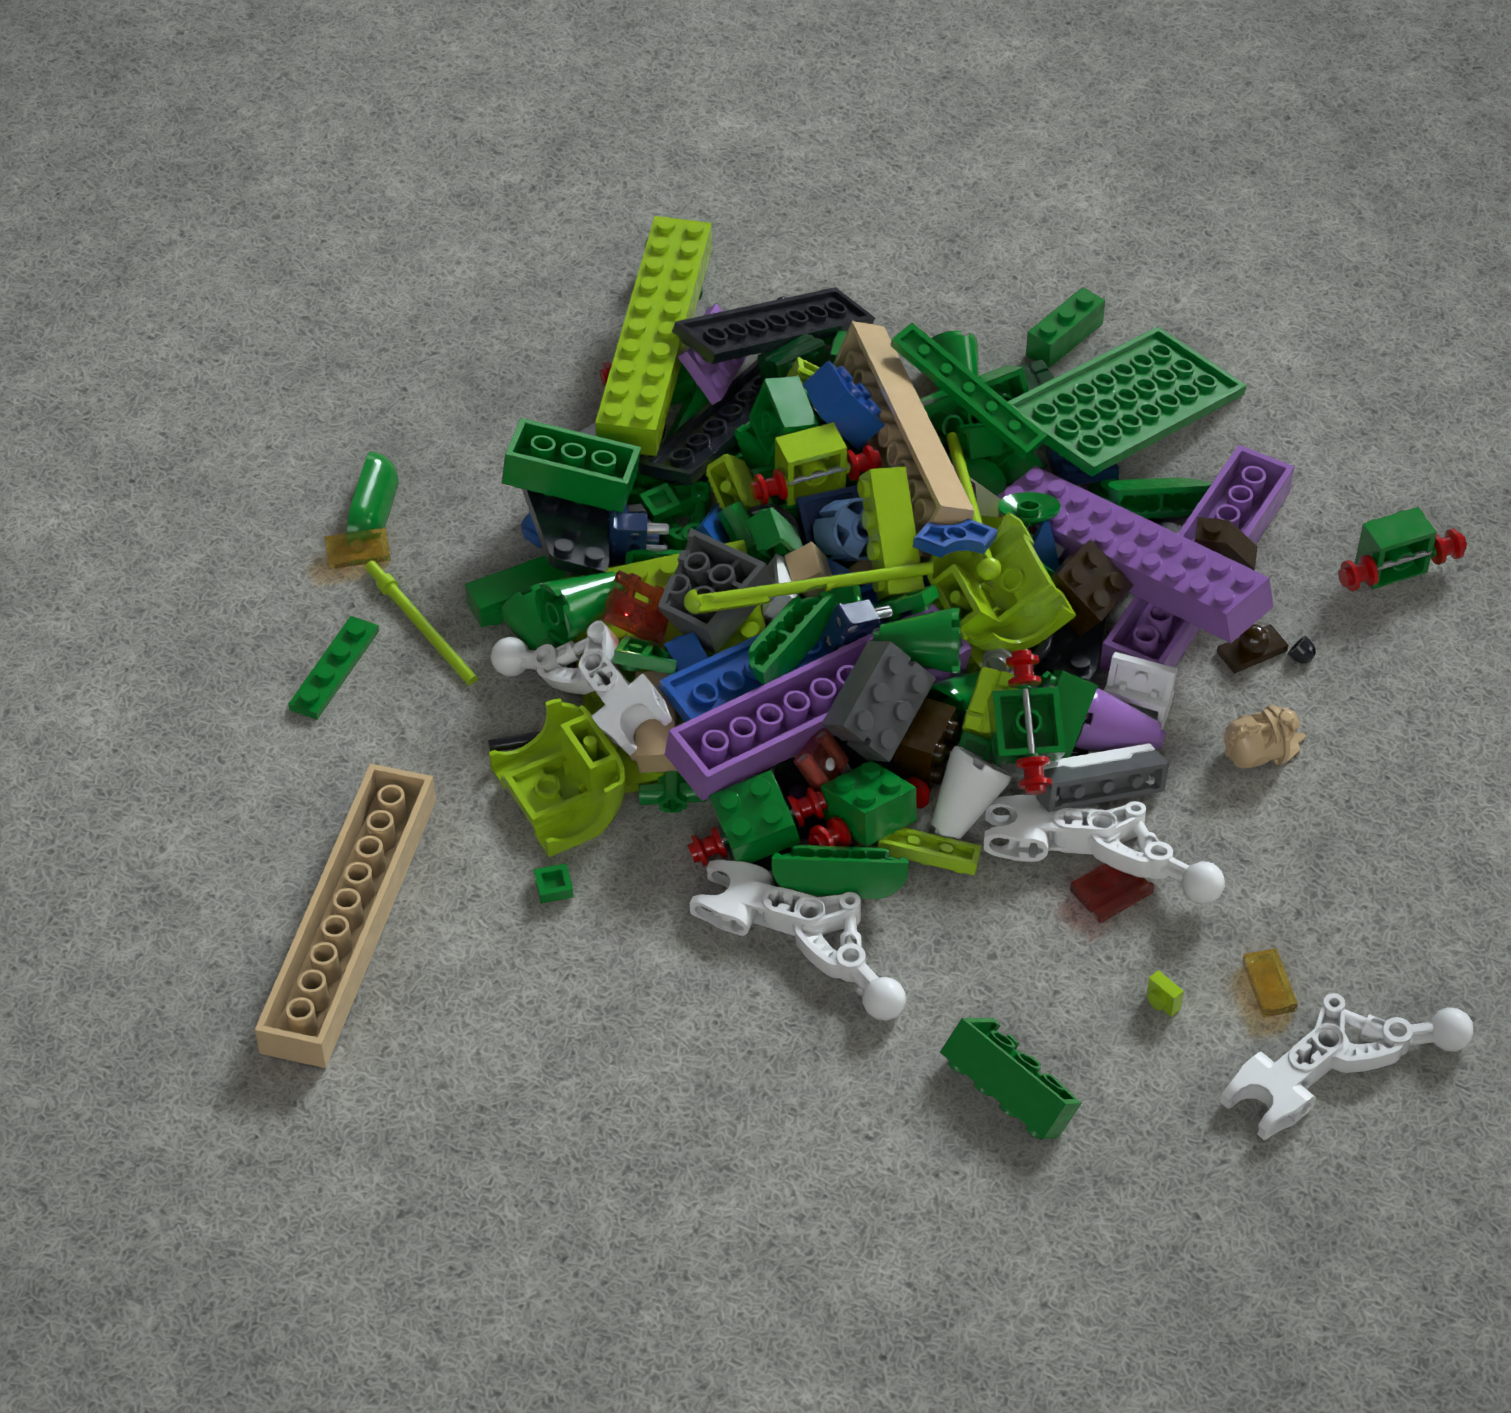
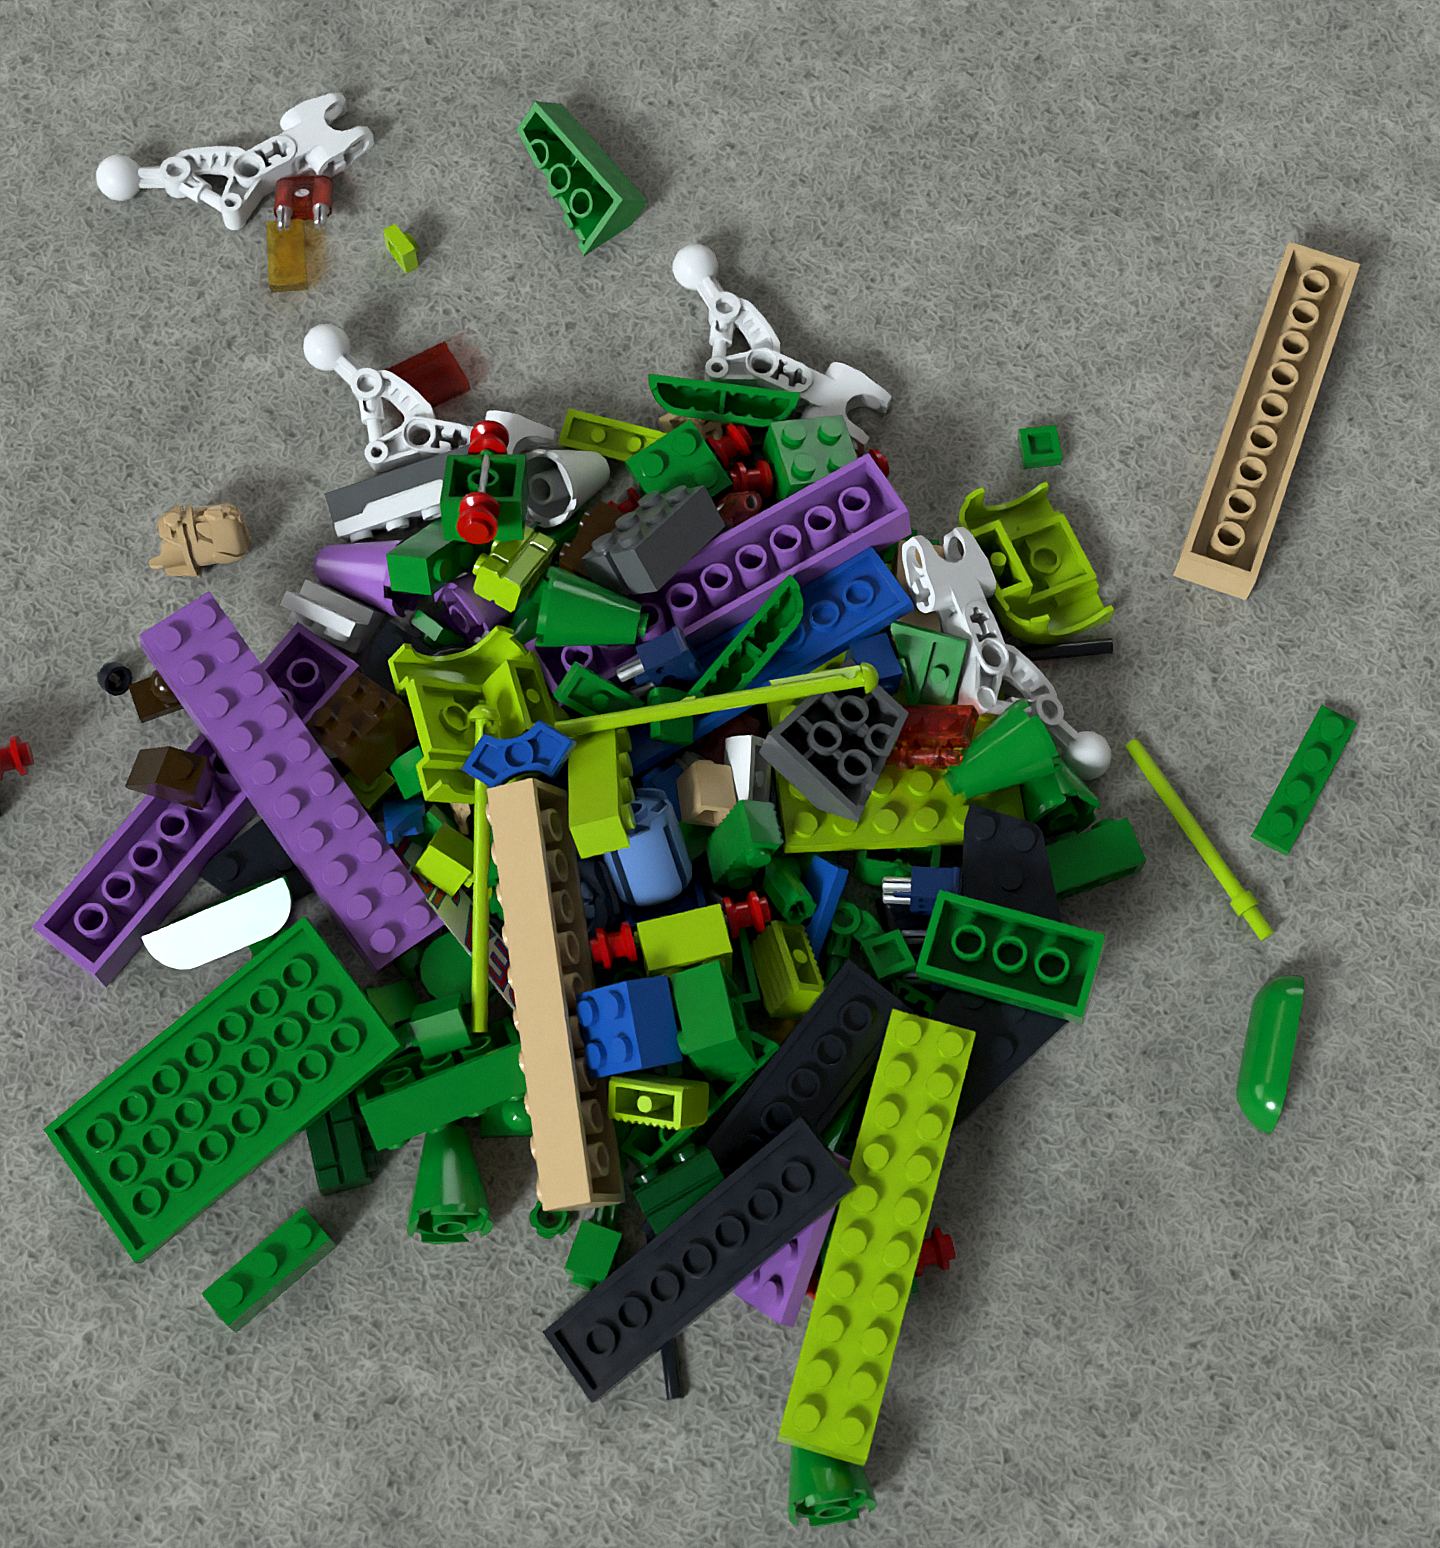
camera: 175 degrees left, 20 degrees up
clear yellow plate [324,528,391,569] -> none
green plate [890,322,1047,459] -> none
green dish [998,492,1061,526] -> none
none -> clear red piece [274,175,334,232]

